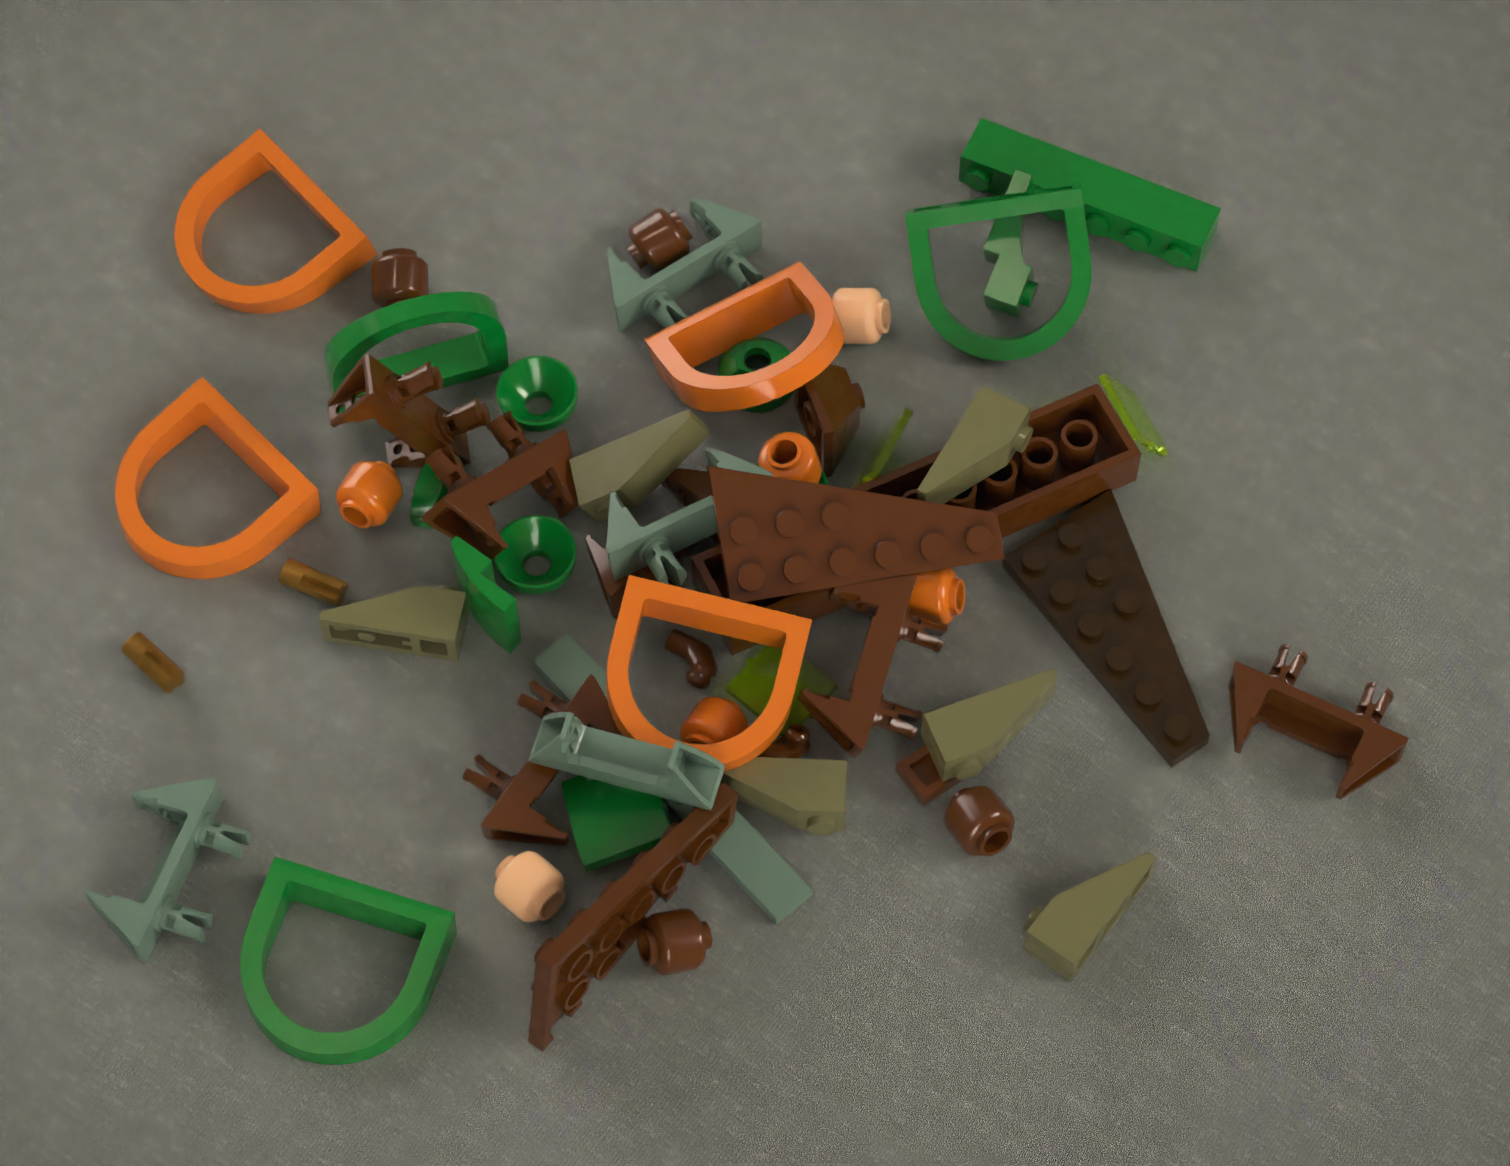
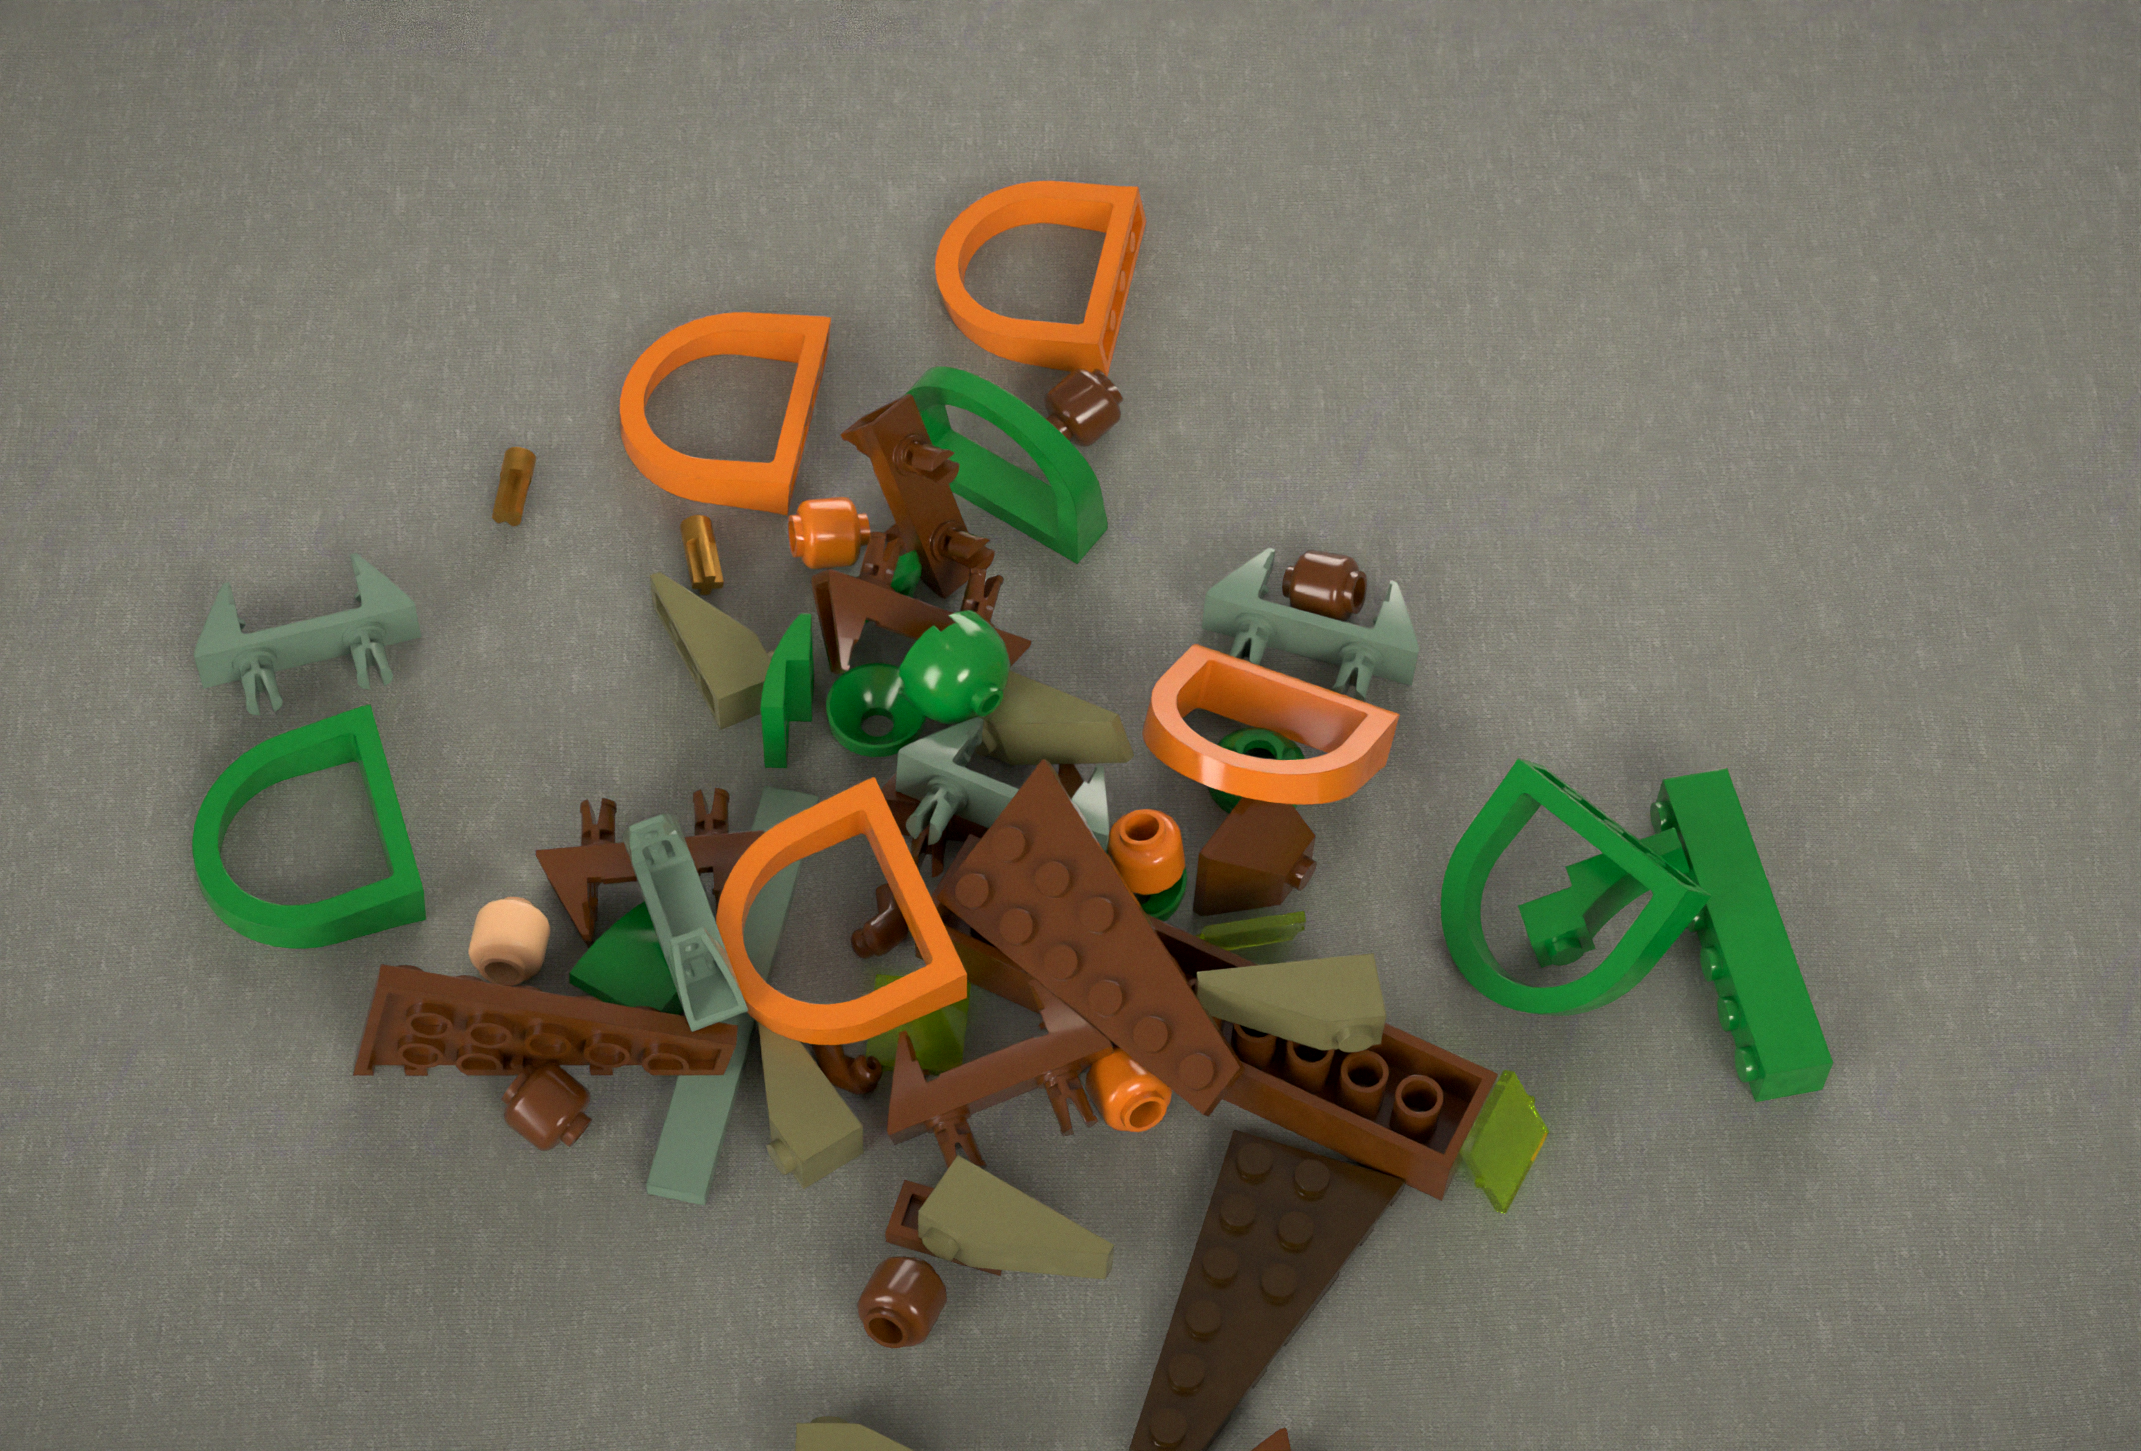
camera: 50 degrees right, 5 degrees down
green piece [496,356,578,432] -> none
orange head [680,697,749,744] -> none
light nougat head [832,288,891,344] -> none
none -> green cylinder [898,610,1010,725]

